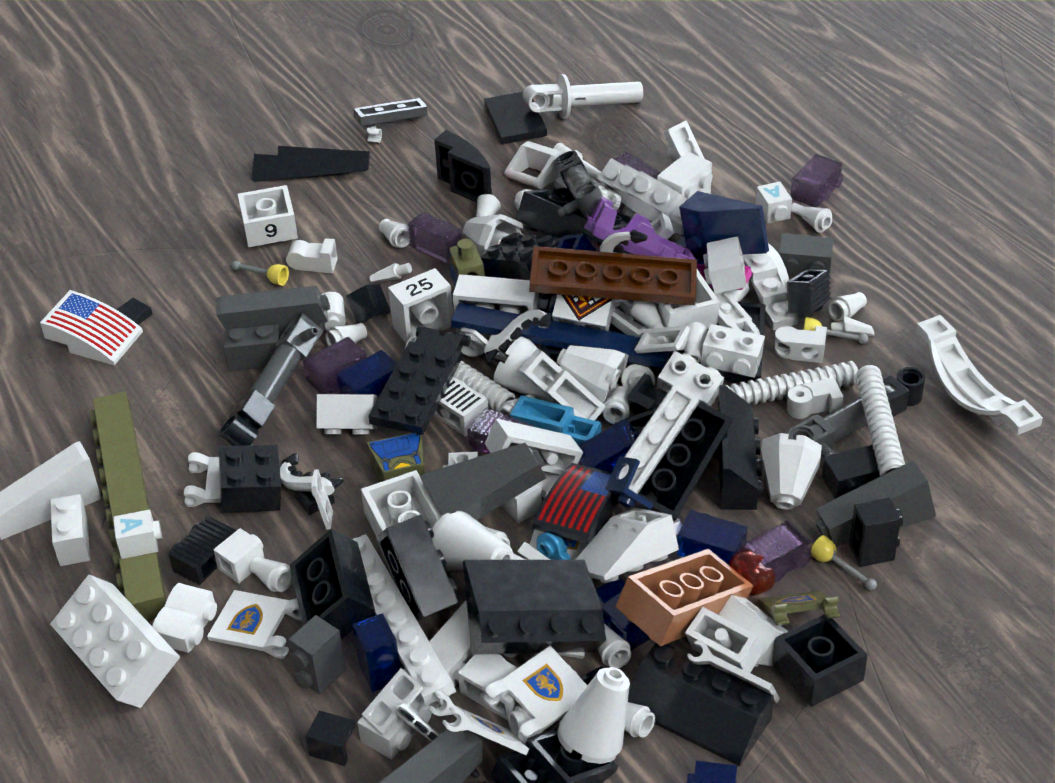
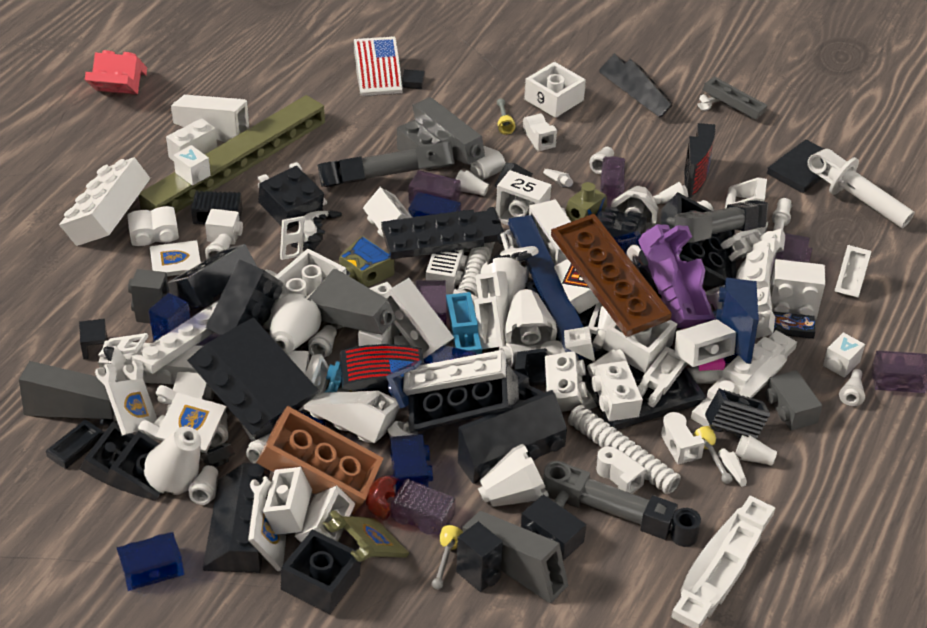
camera: 55 degrees right, 0 degrees up
white piece [855,365,905,477] -> none

